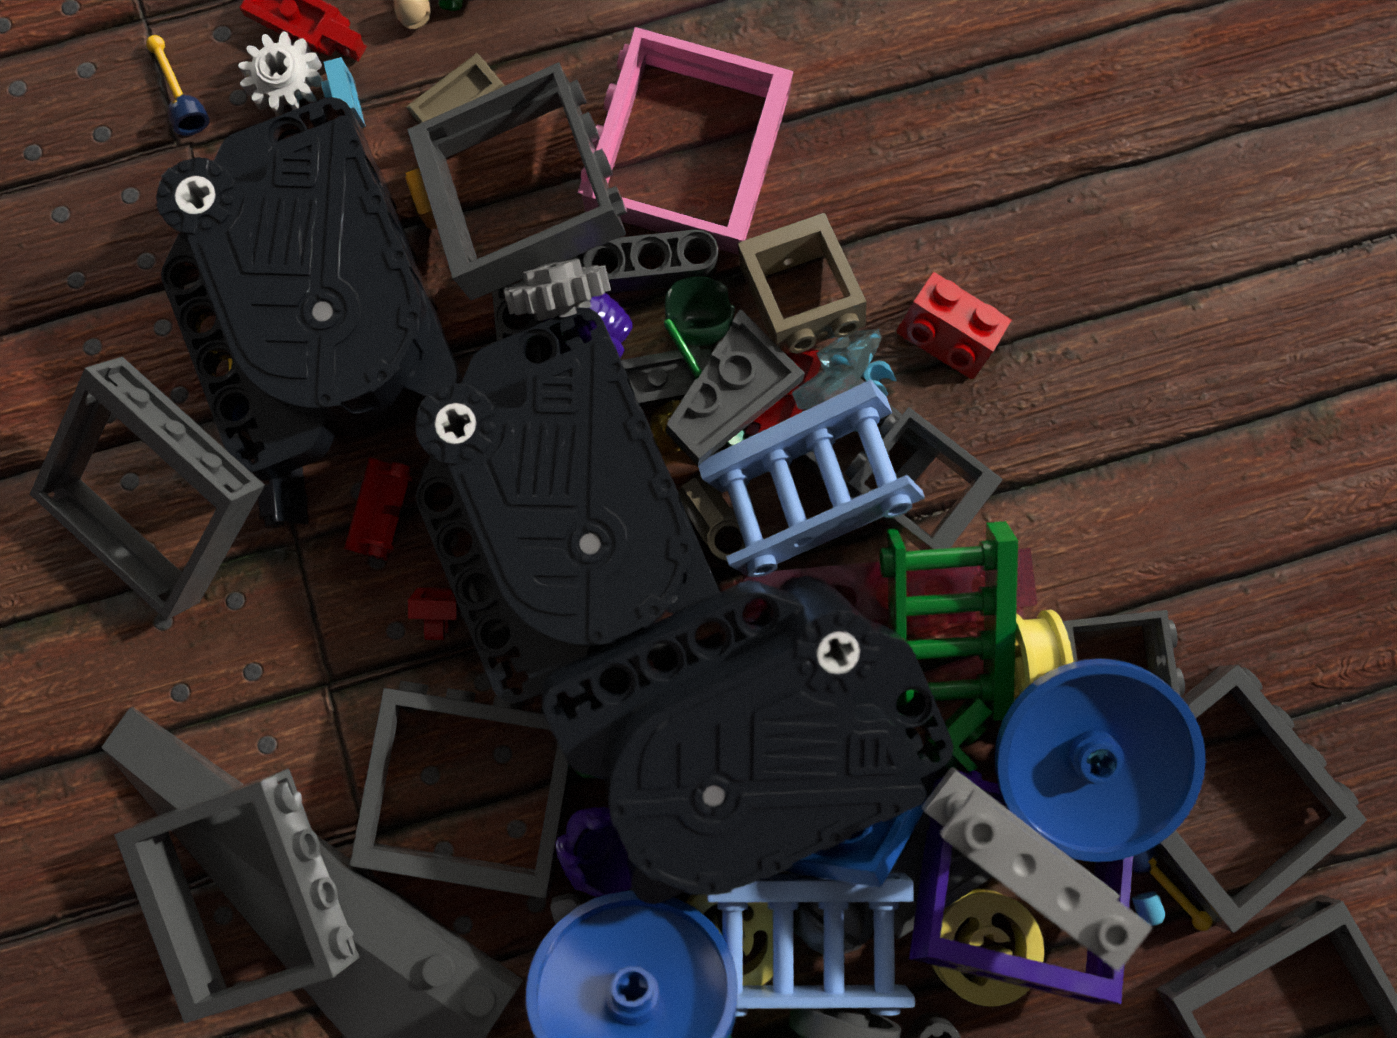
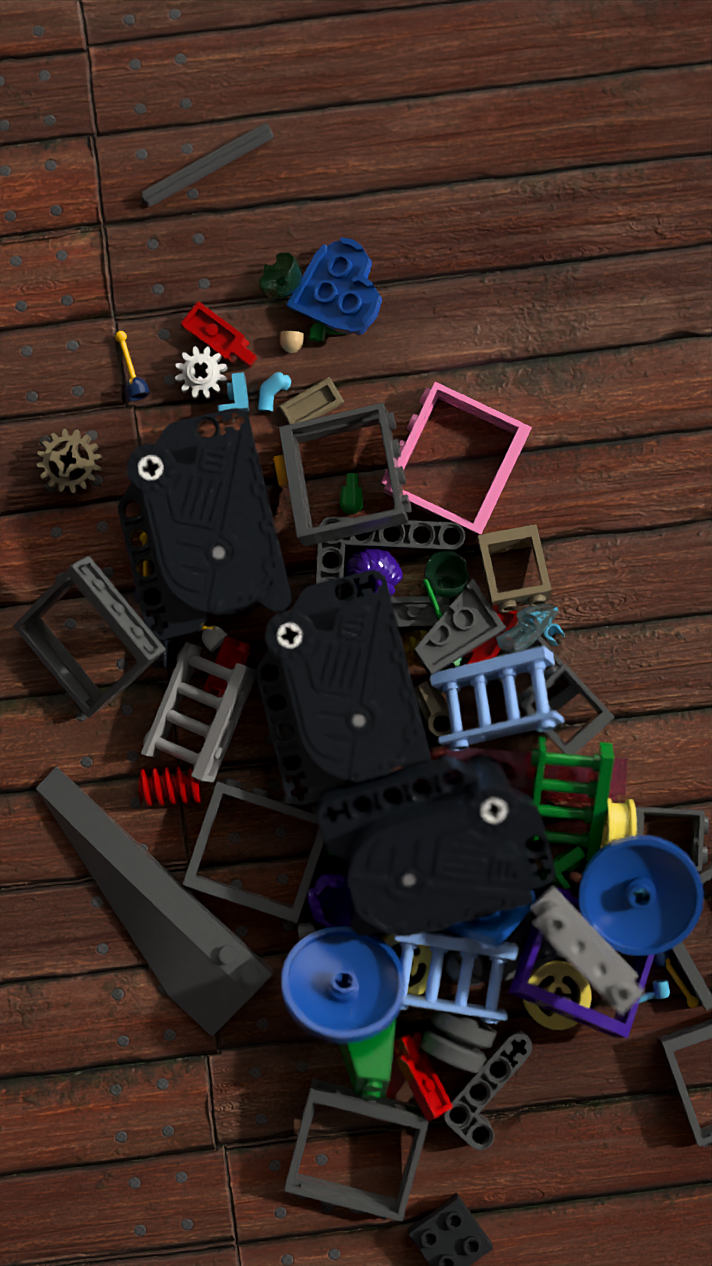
camera: 10 degrees right, 5 degrees up
dark grey window [114,768,360,1024] -> none
red tile [408,587,461,640] -> none
light grey gear [503,258,611,321] -> none
red bracket [896,272,1012,379] -> none
none -> dark tan gear [37,429,103,494]
none -> red piece [138,766,201,806]
none -> light grey fence [141,642,256,782]
none -> white hinge [201,625,228,652]
none -> medium azure arm [258,372,291,412]
none -> green cylinder [339,473,364,515]

